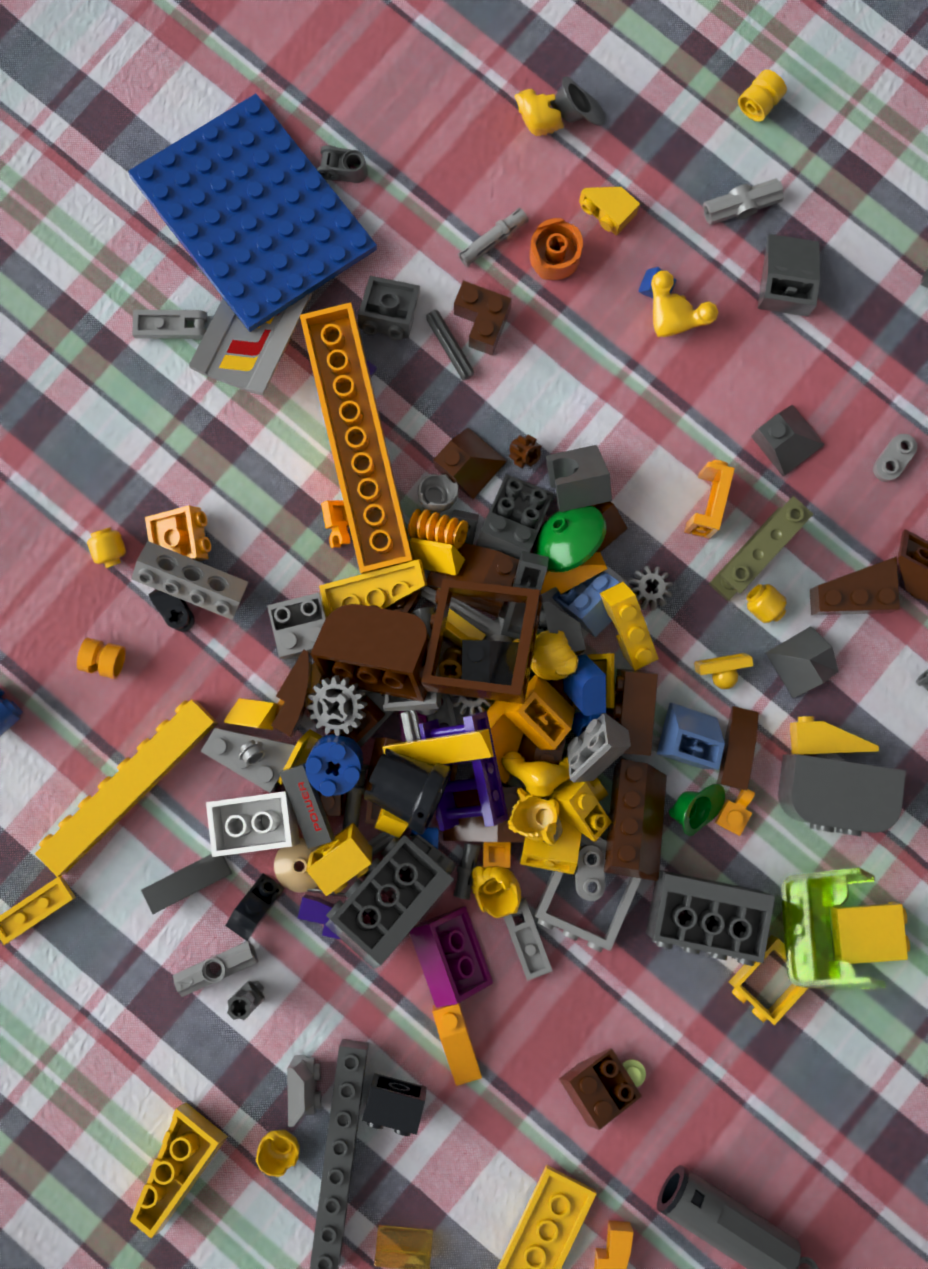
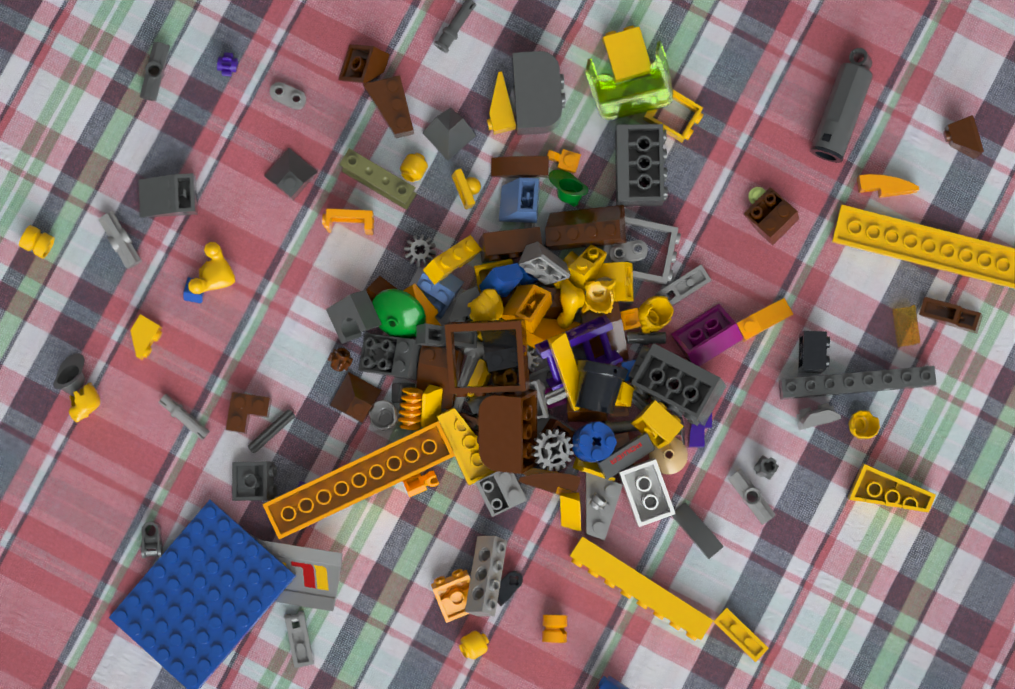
camera: 105 degrees left, 0 degrees up
black slope [225,873,285,941] -> none
orange brick [529,218,583,280] -> none

